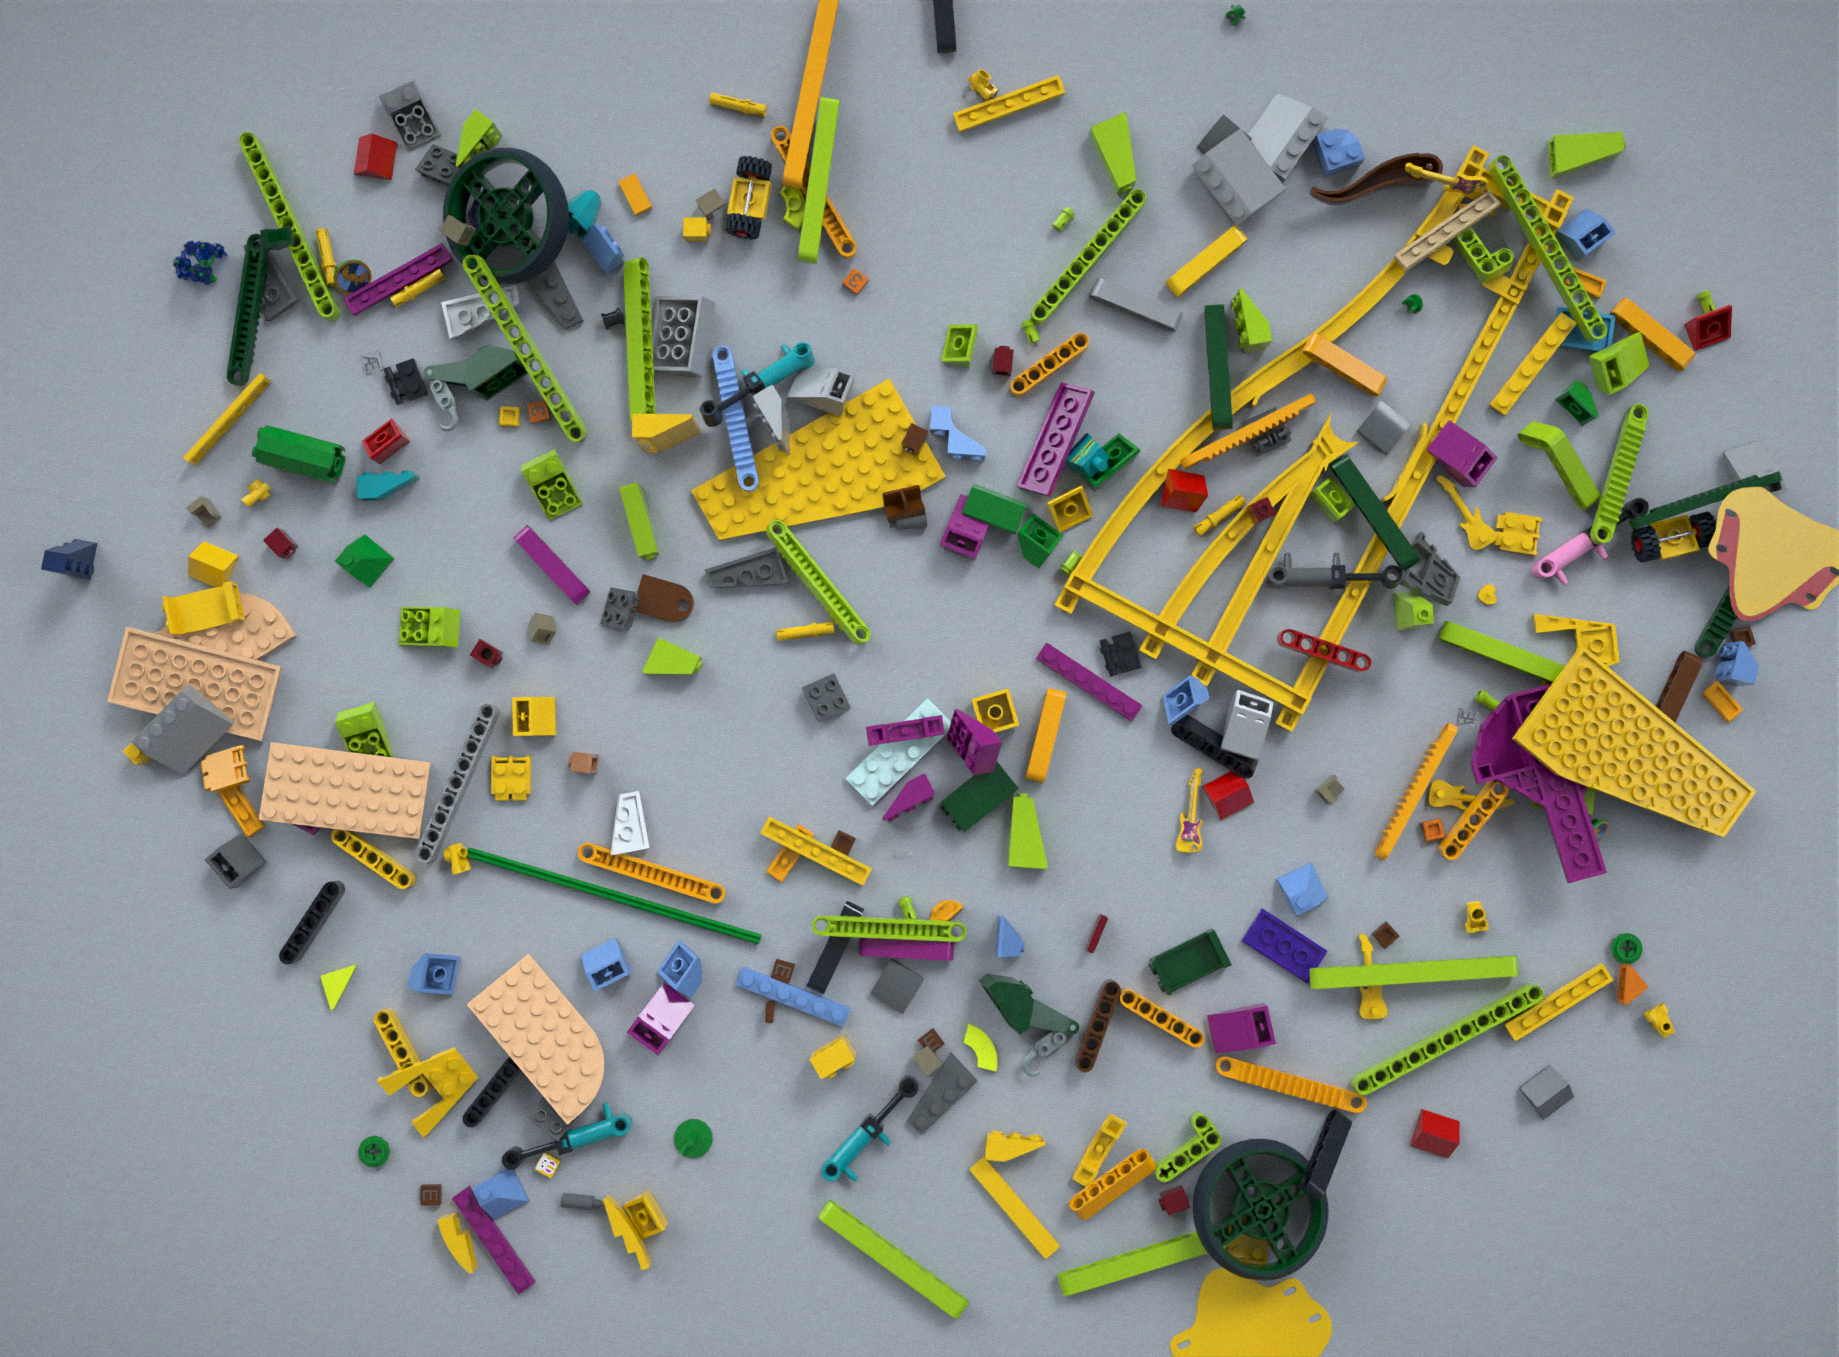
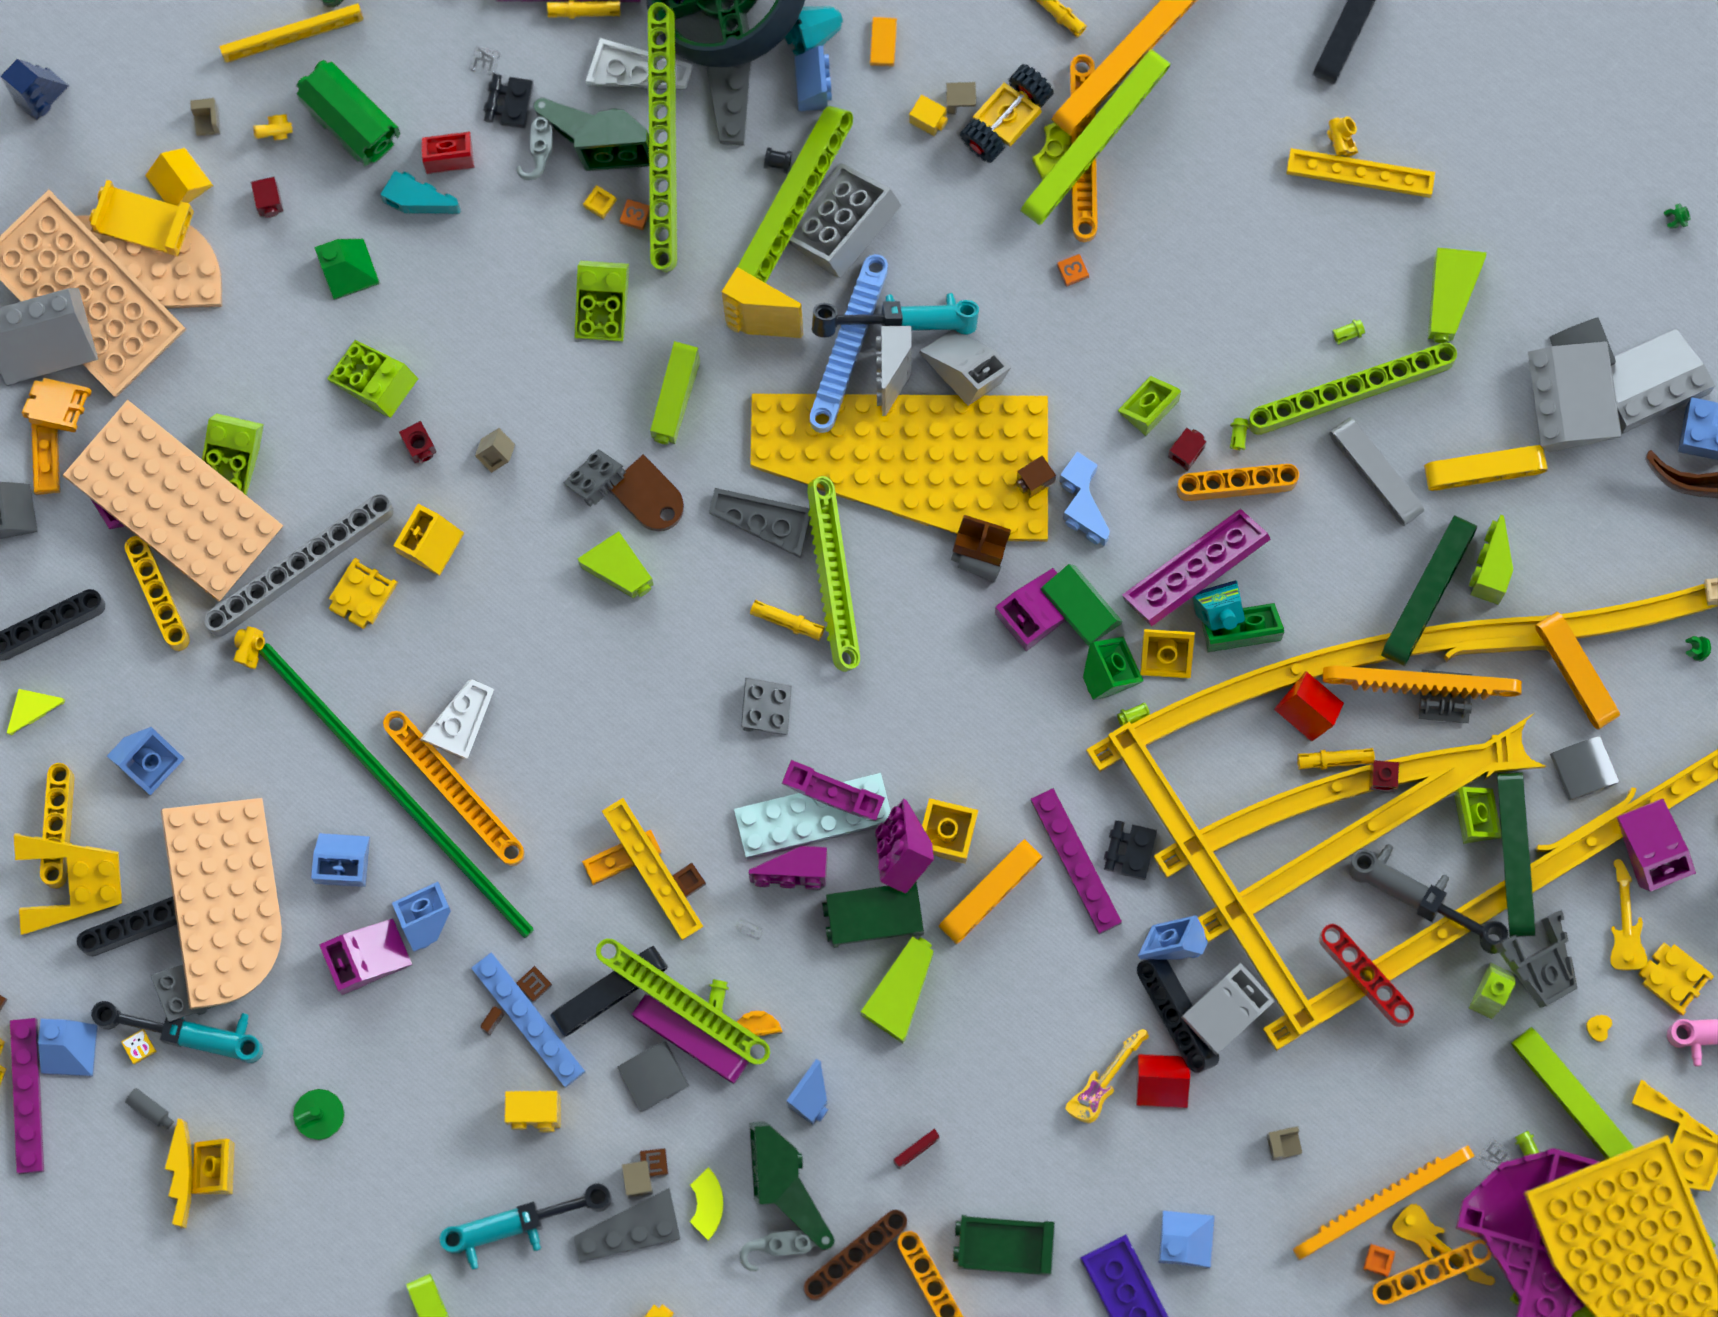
camera: 30 degrees right, 10 degrees down
magenta beam [513,525,591,605] -> none
nougat slope [568,752,599,774] -> none

